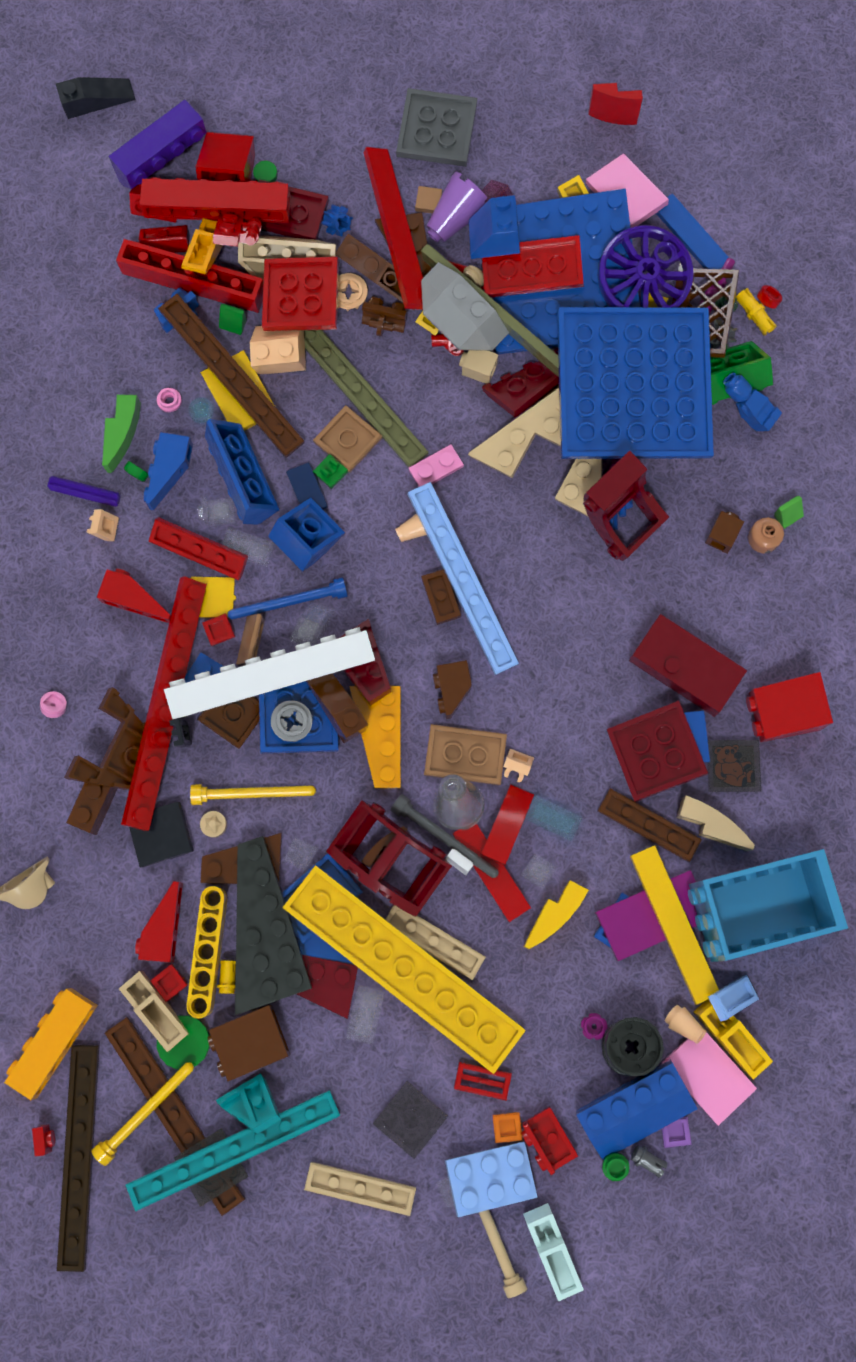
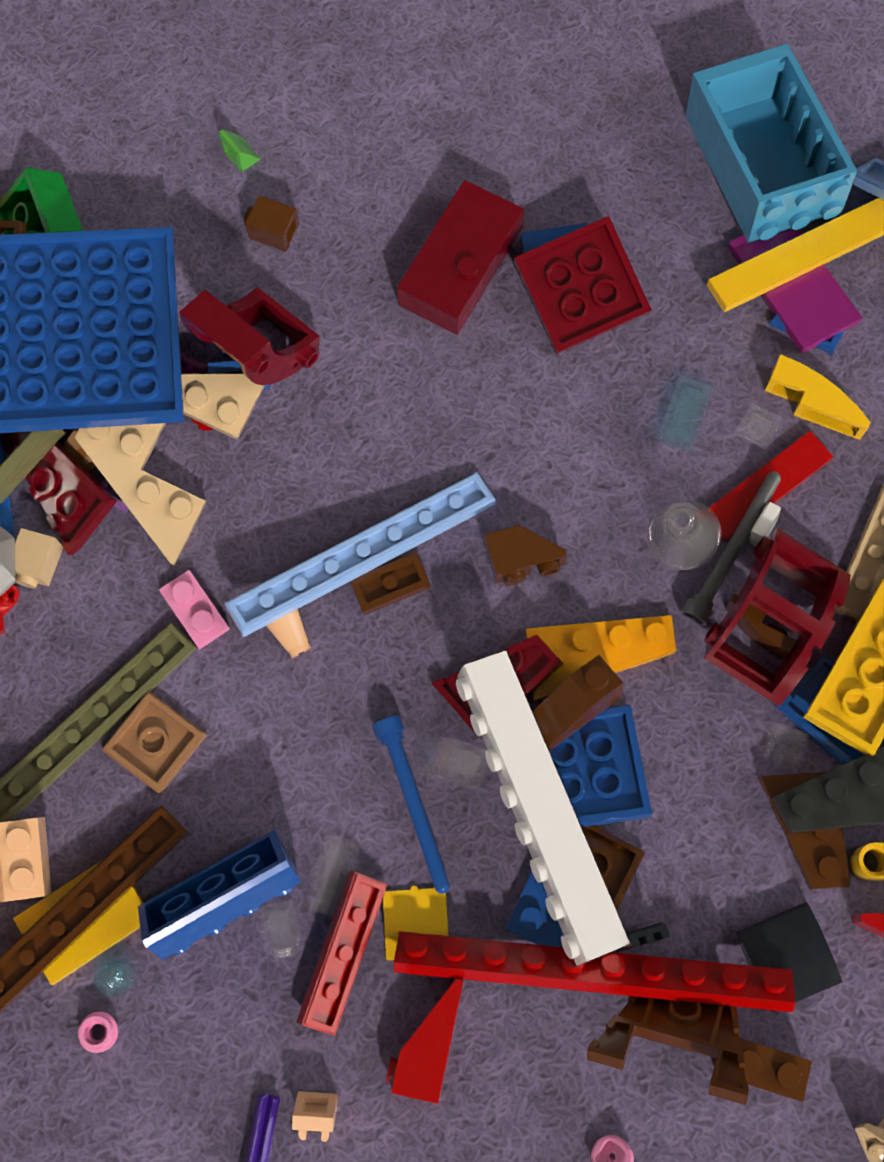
camera: 95 degrees left, 5 degrees down
bright green slope [102,395,141,473] -> none
green tile [124,461,148,482] -> none
blue slope [144,432,193,510] -> none
yellow piece [190,784,316,805] -> none
tan tile [200,811,227,838] -> none
red tile [202,613,236,646] -> none
medium nougat slope [236,614,265,666] -> none
blue slope [268,498,345,572] -> none
light grey gear [271,701,312,742] -> none
dark blue tile [286,462,328,510] -> none
green tile [313,454,348,489] -> none
medium nougat tile [424,724,507,786] -> none
red slope [481,785,534,866] -> none
light nougat tile [503,749,534,782] -> none
reddish brown tile [598,788,702,862] -> none
tan slope [676,796,755,852] -> none
tile [707,740,761,792] -> none
blue piece [723,373,782,431] -> none
red slope [746,672,833,742] -> none
nougat head [748,517,784,554] -> none

